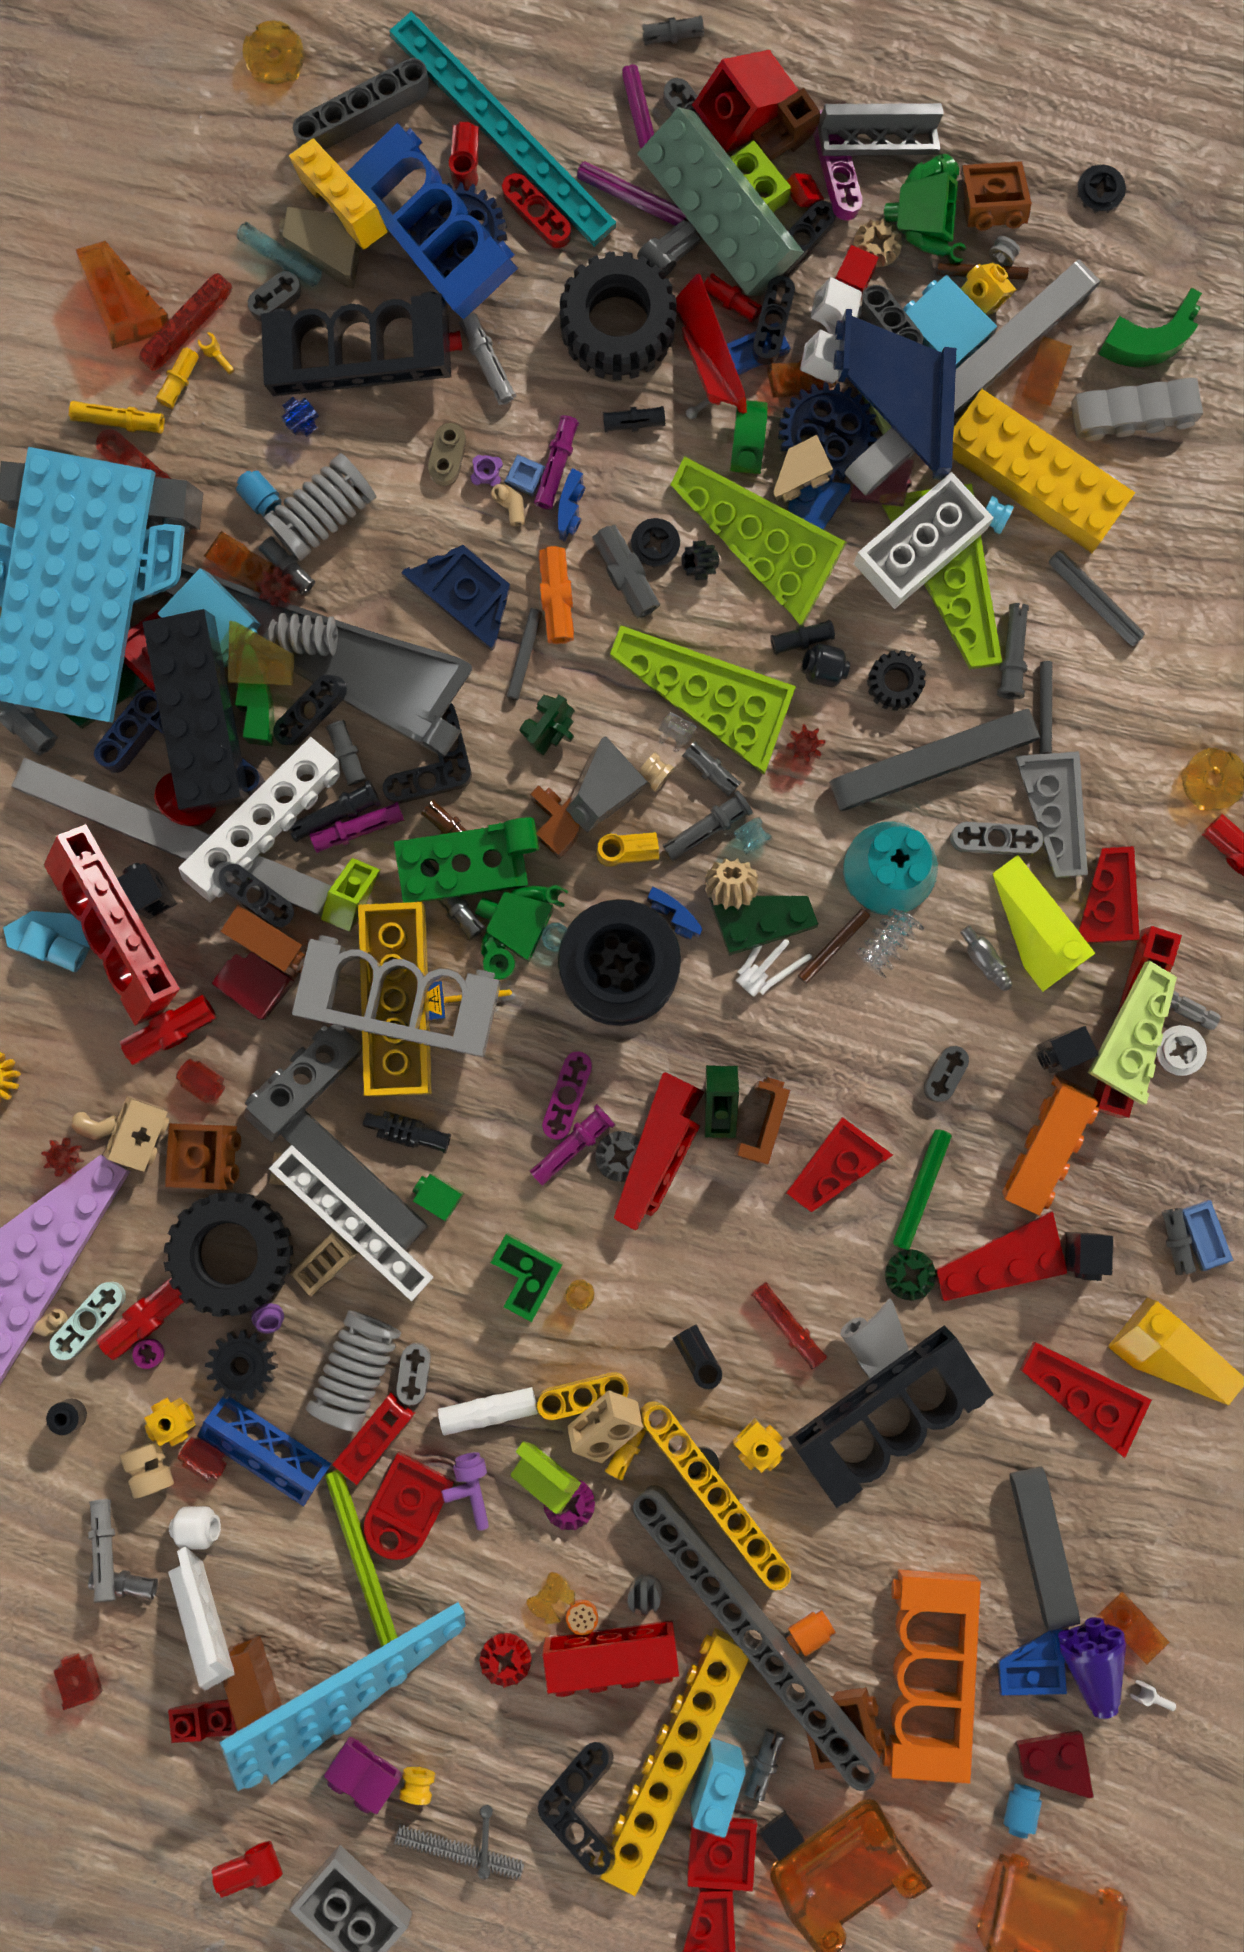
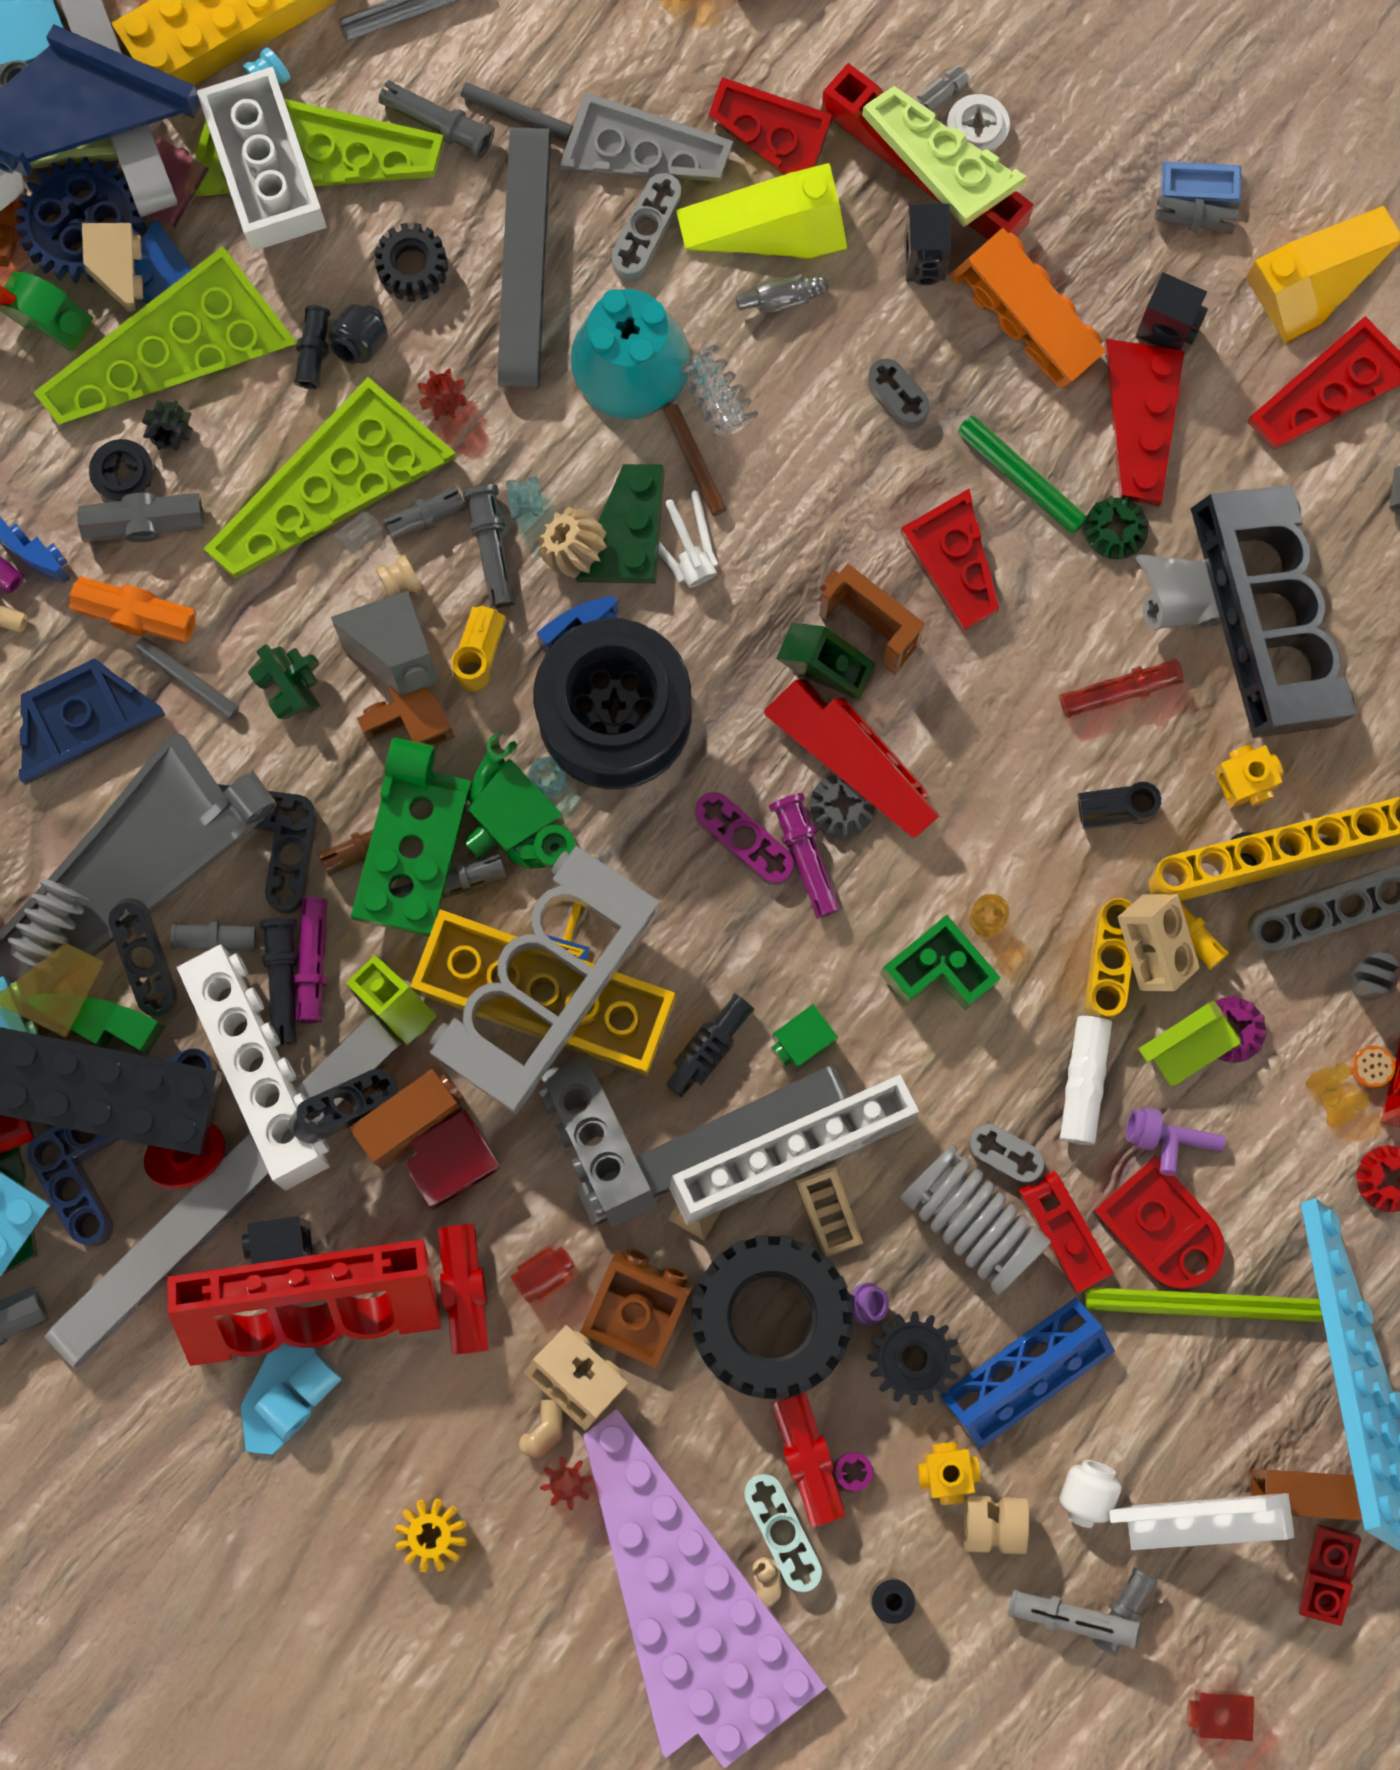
camera: 65 degrees left, 5 degrees down
clear red brick [177,1437,228,1483] -> none

